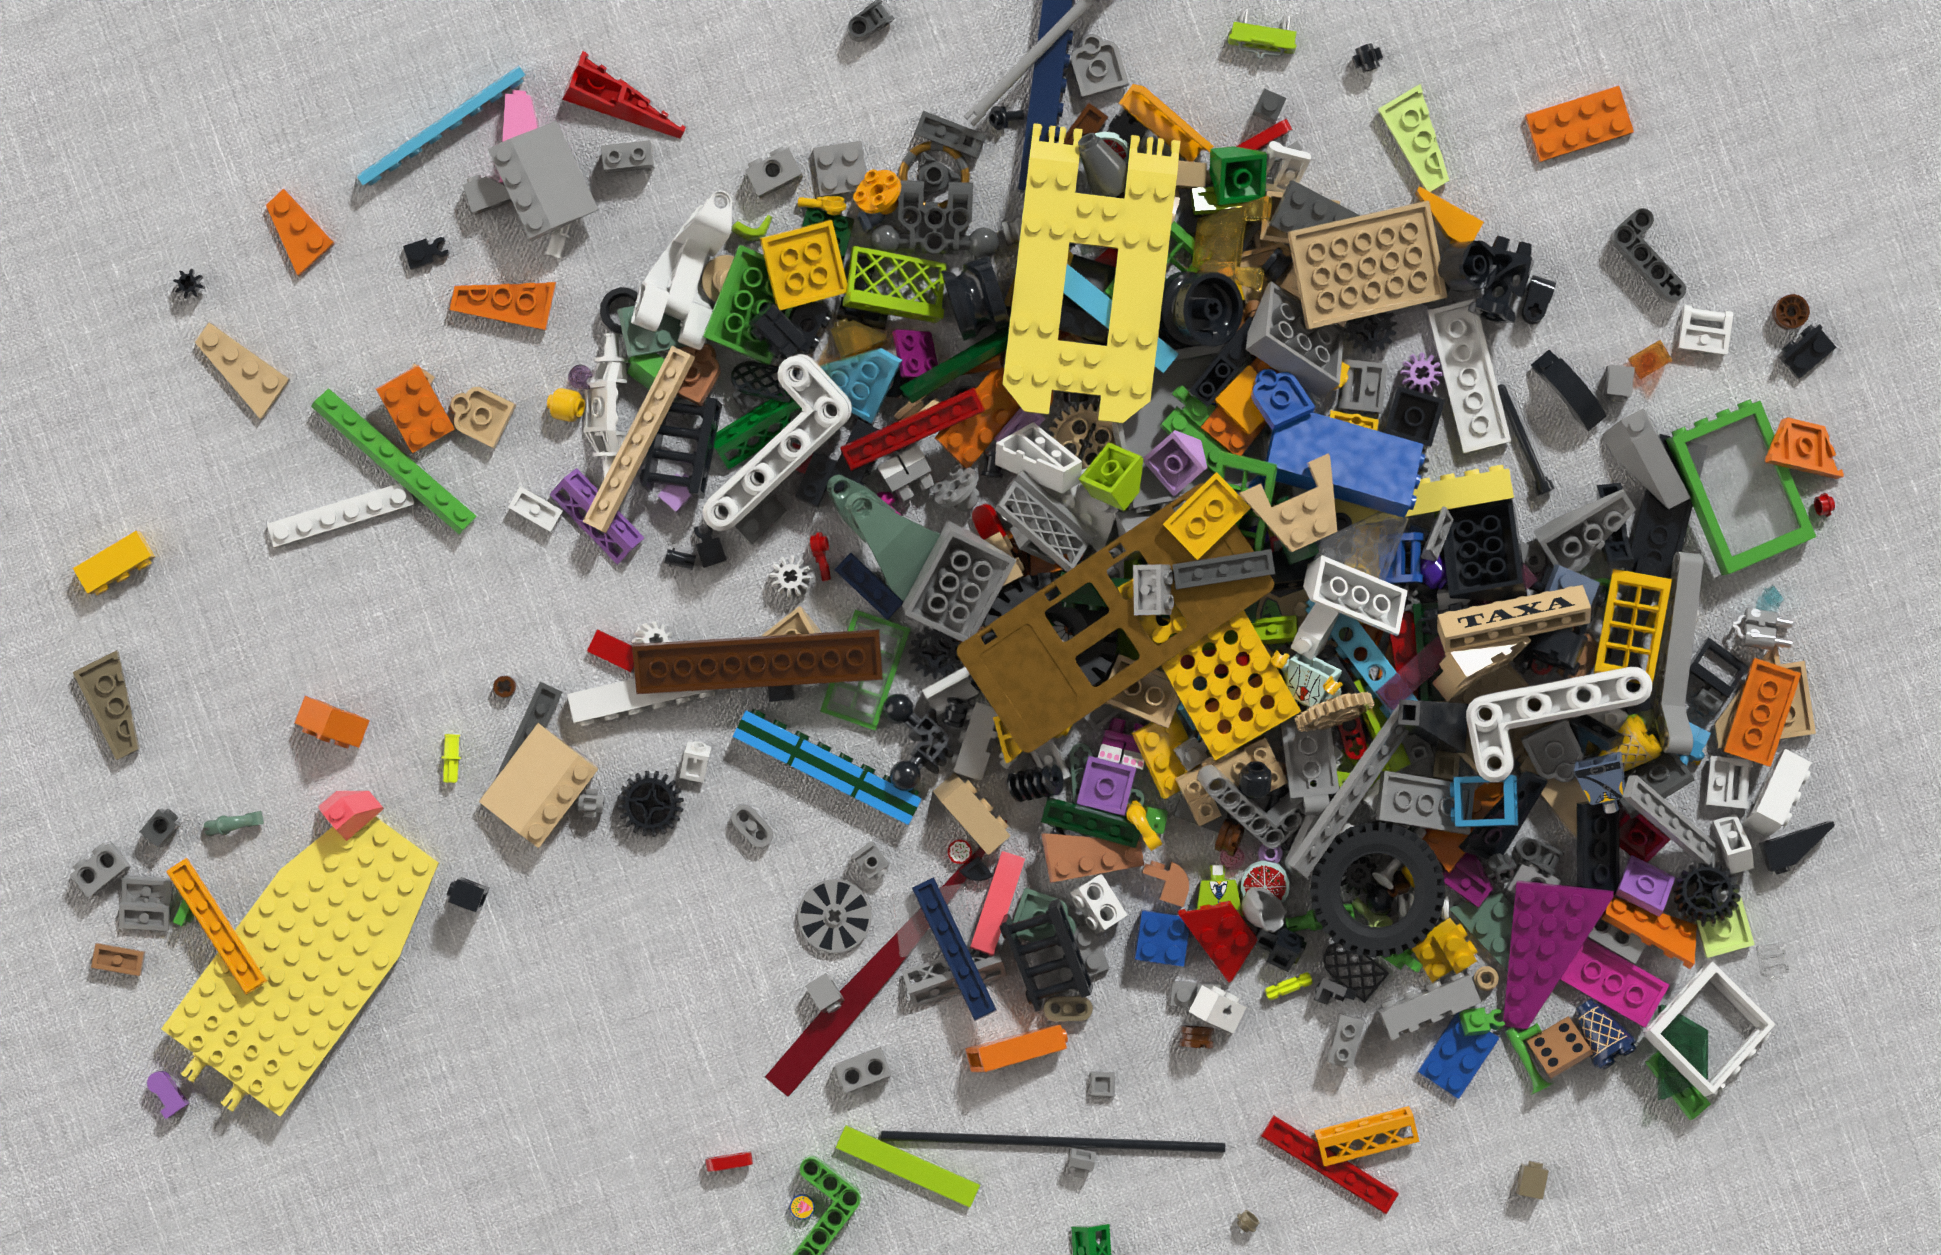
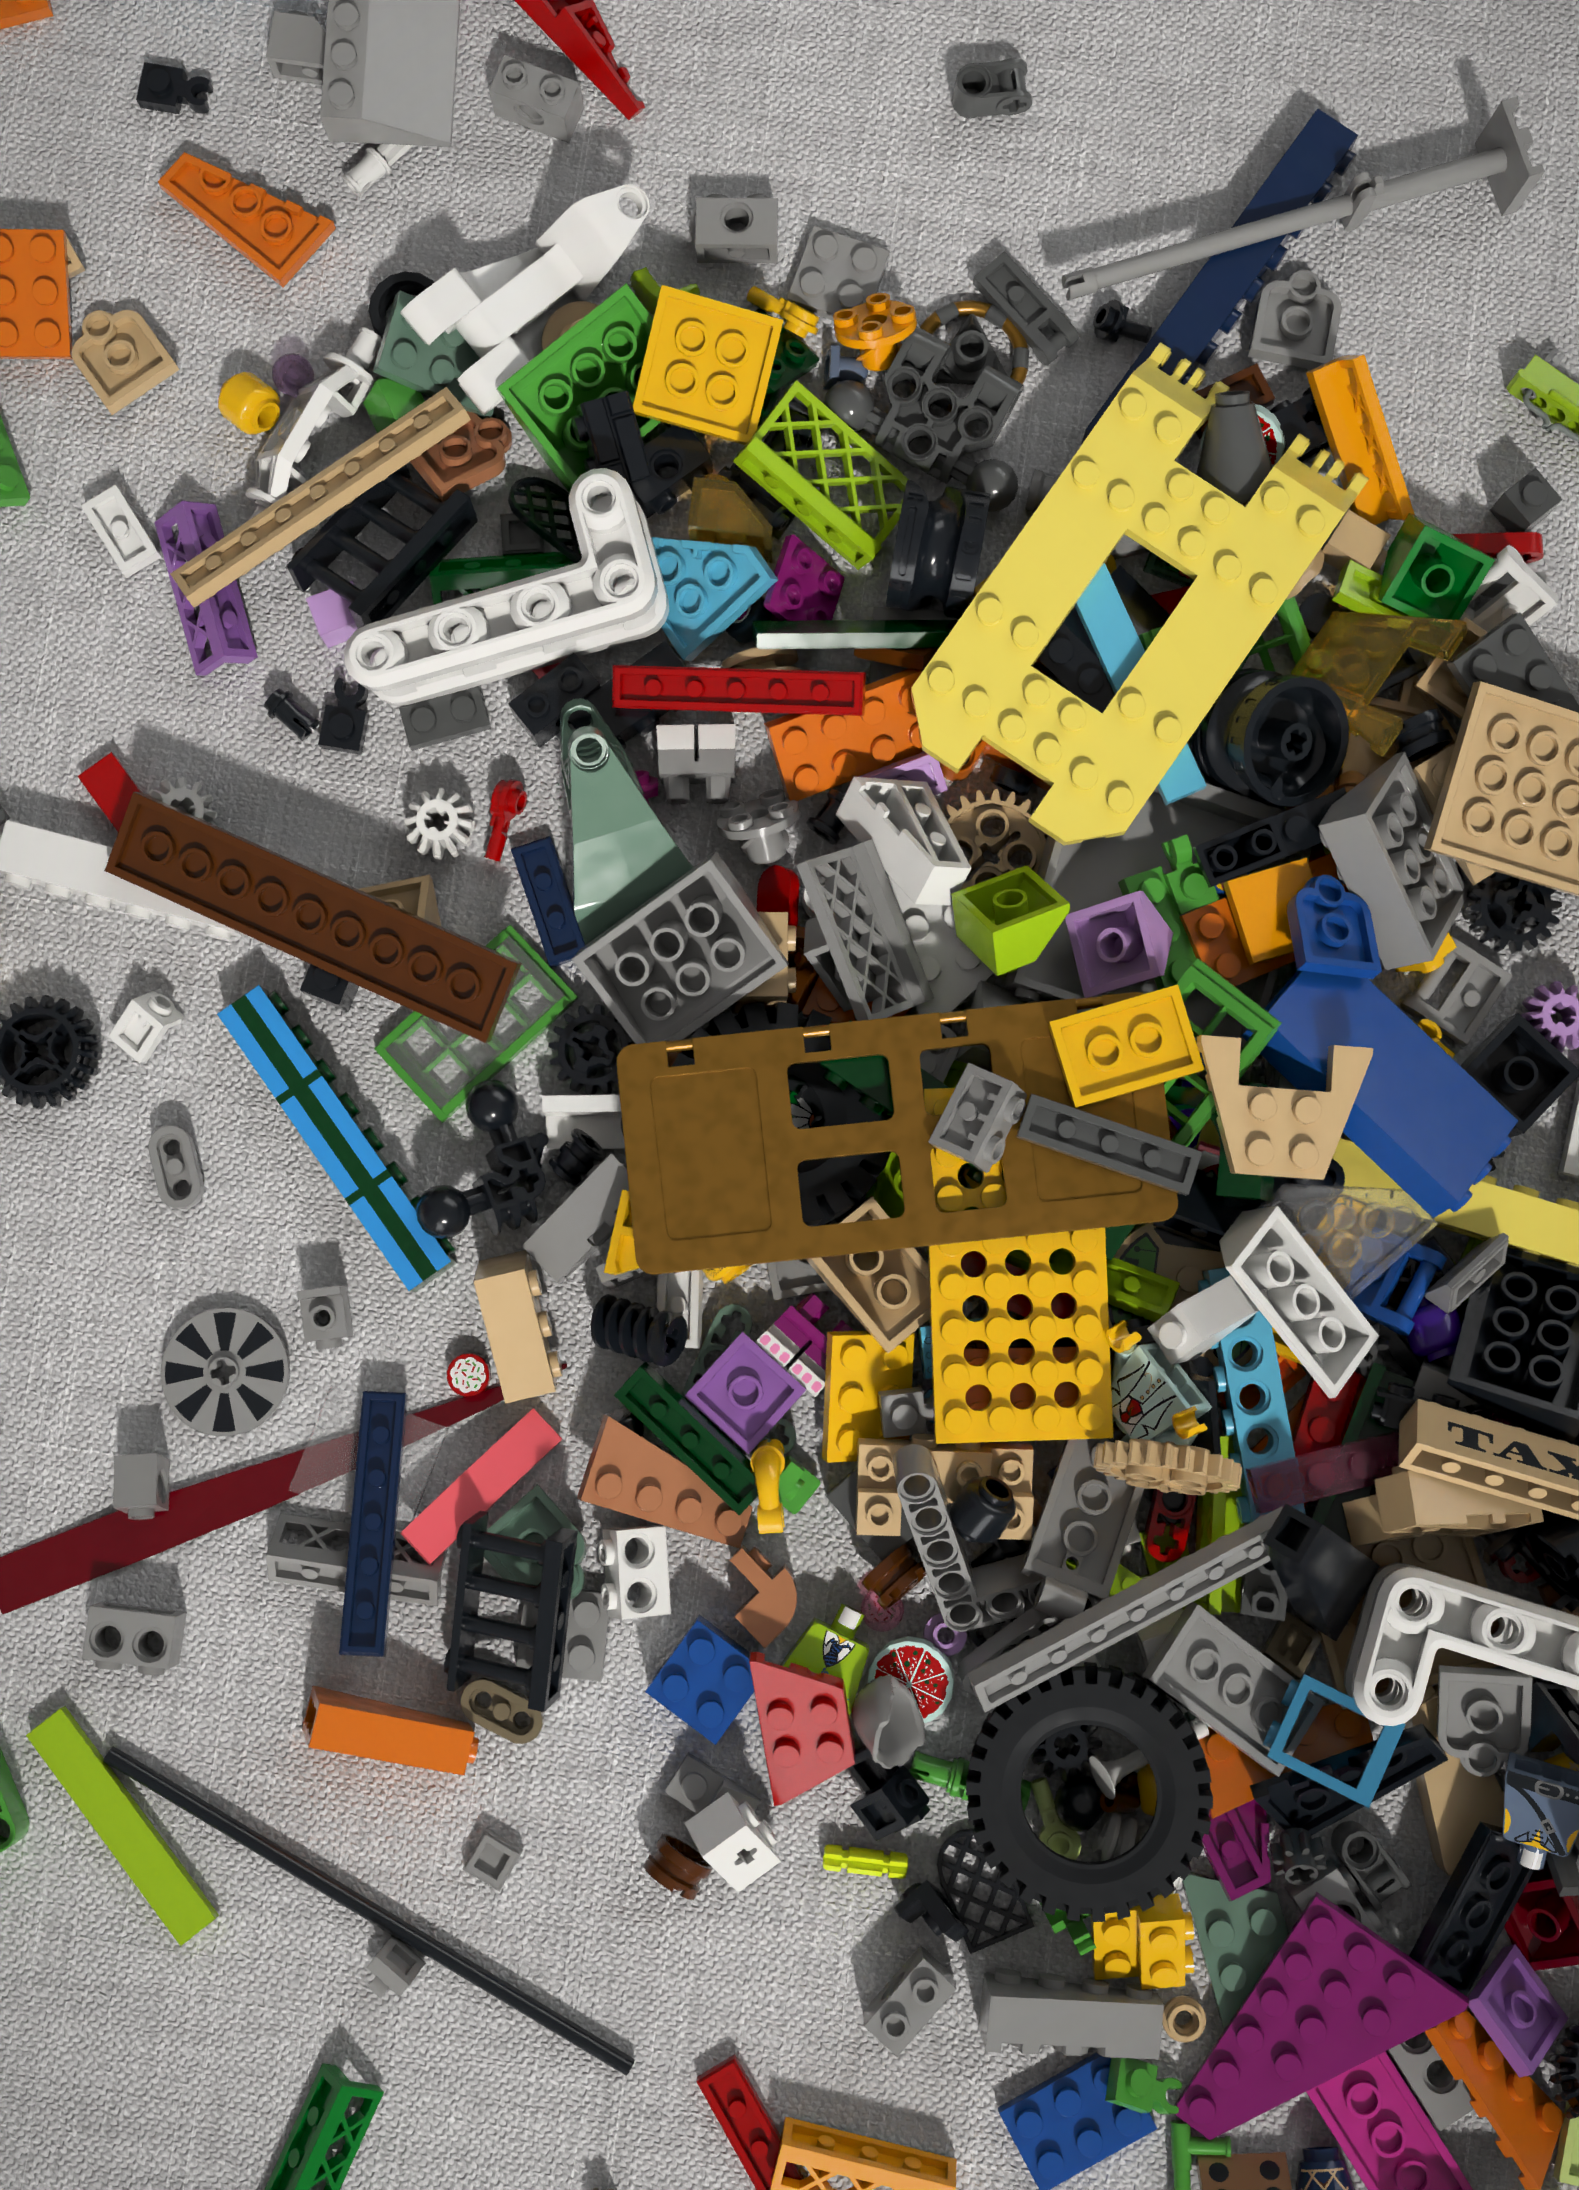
camera: 30 degrees right, 5 degrees down
black tile [959,856,993,881] -> none

